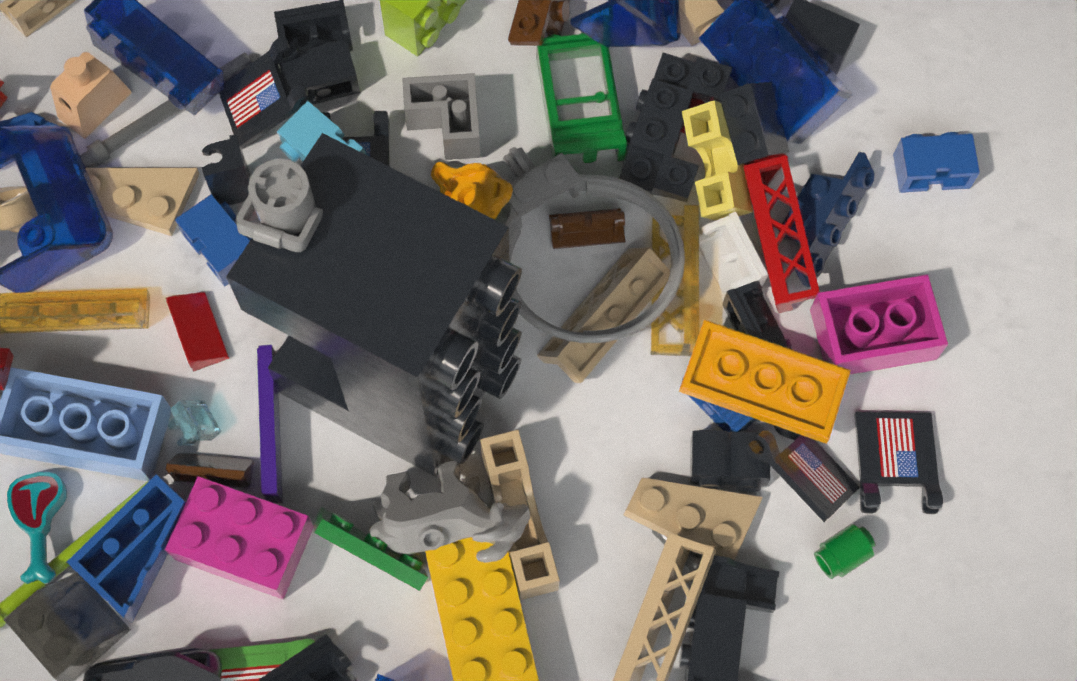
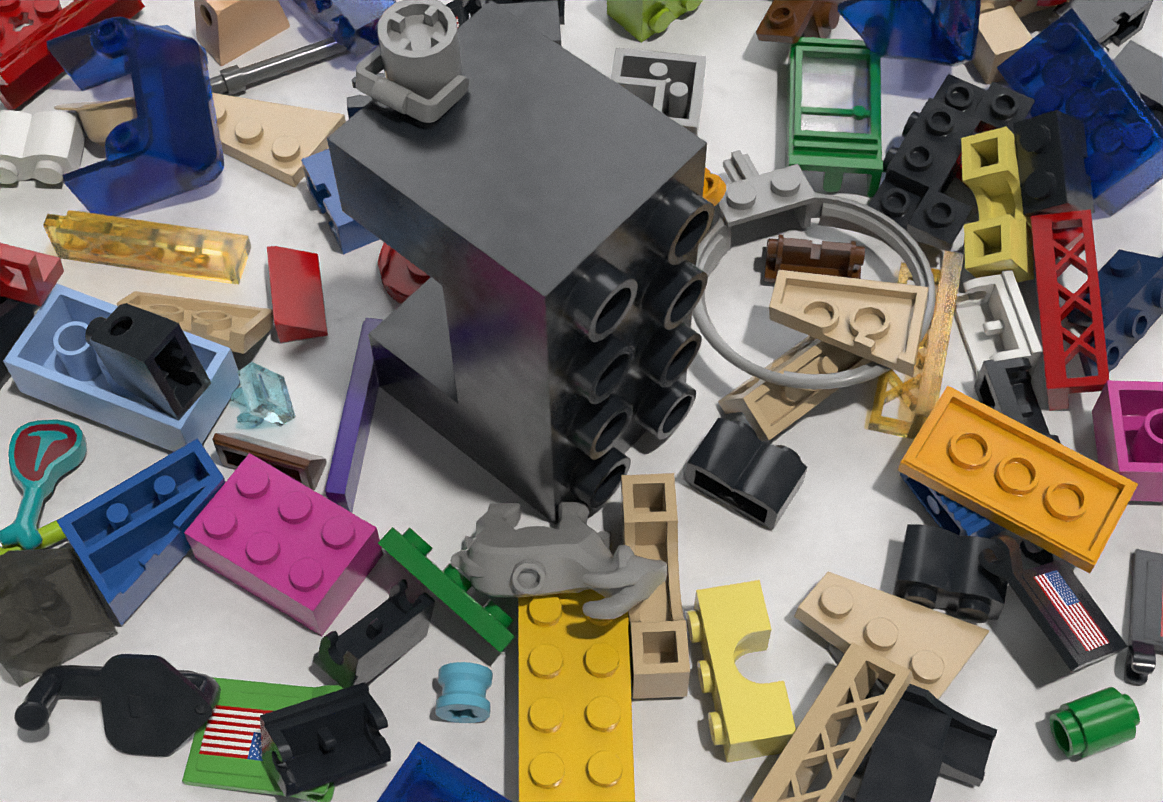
camera: 15 degrees right, 10 degrees down
none -> black torso [85,303,211,420]
none -> tan wing [117,291,274,354]
none -> black hinge [313,579,435,689]
none -> medium azure wheel [435,662,493,723]
none -> black brick [685,418,808,529]
none -> light yellow arch [686,580,796,763]
none -> tan wing [769,270,929,377]

